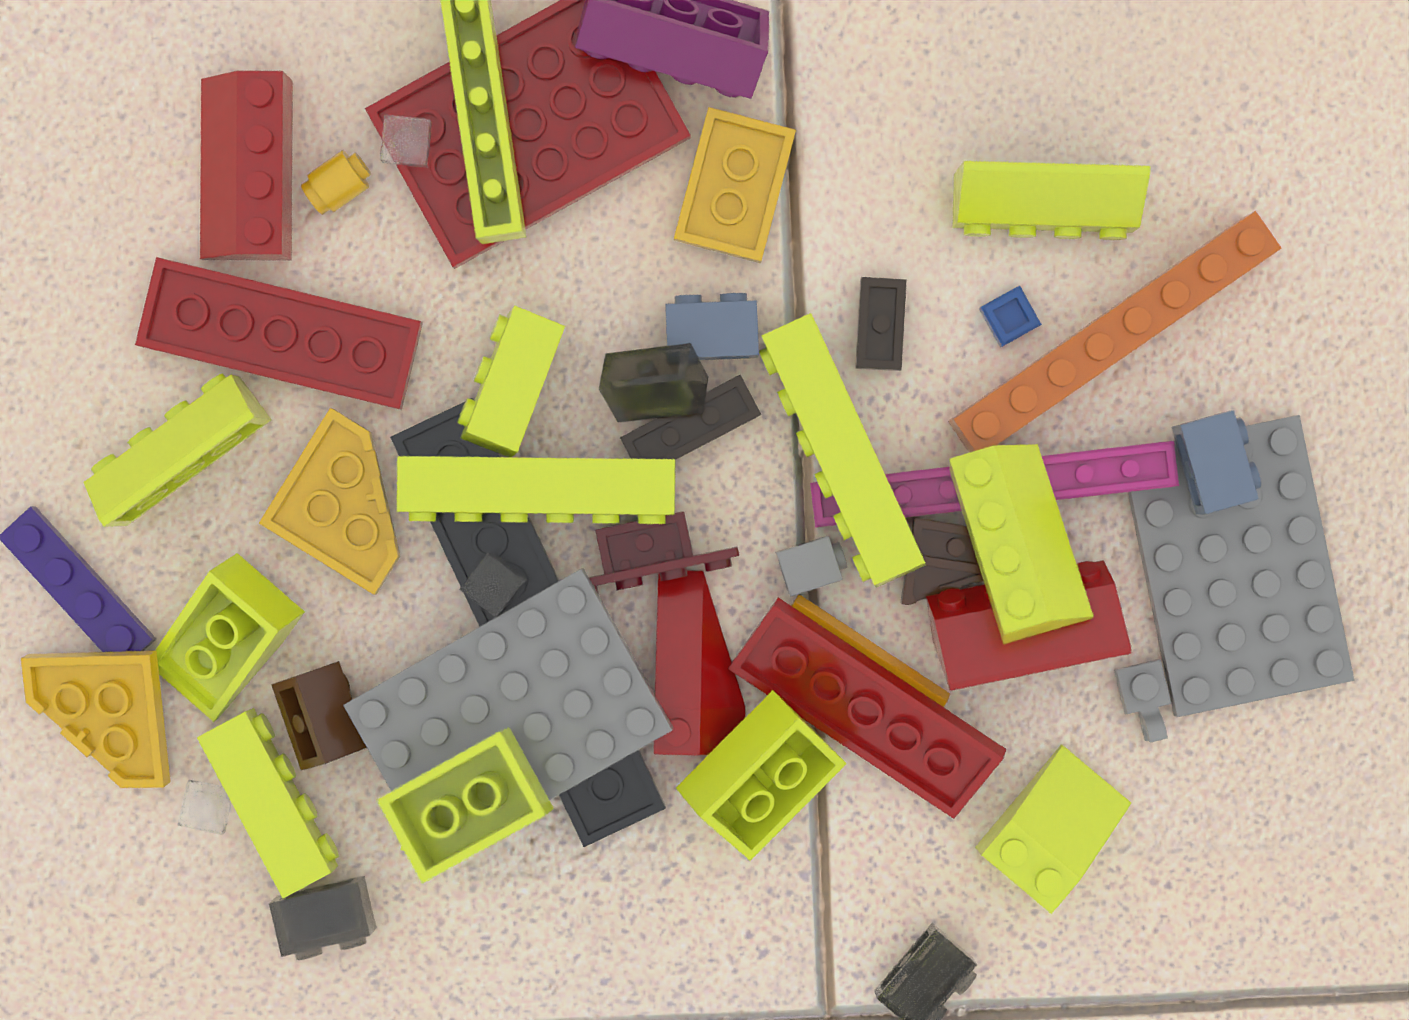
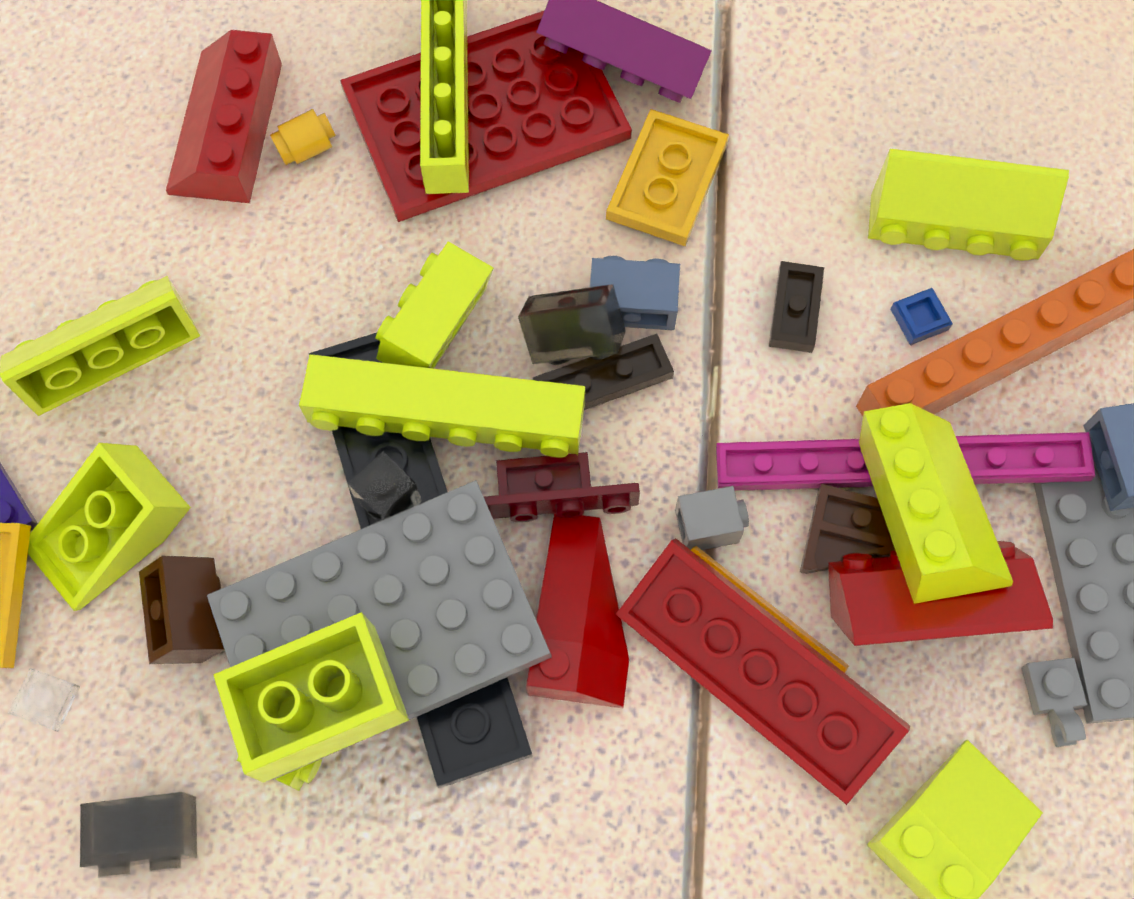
camera: 10 degrees right, 20 degrees down
red plate [135,257,423,410] -> none
neon yellow brick [197,708,339,898] -> none
yellow plate [259,408,400,595] -> none
clear plate [380,114,432,168] -> none
neon yellow brick [676,690,847,861] -> none
neon yellow brick [759,313,926,588] -> none

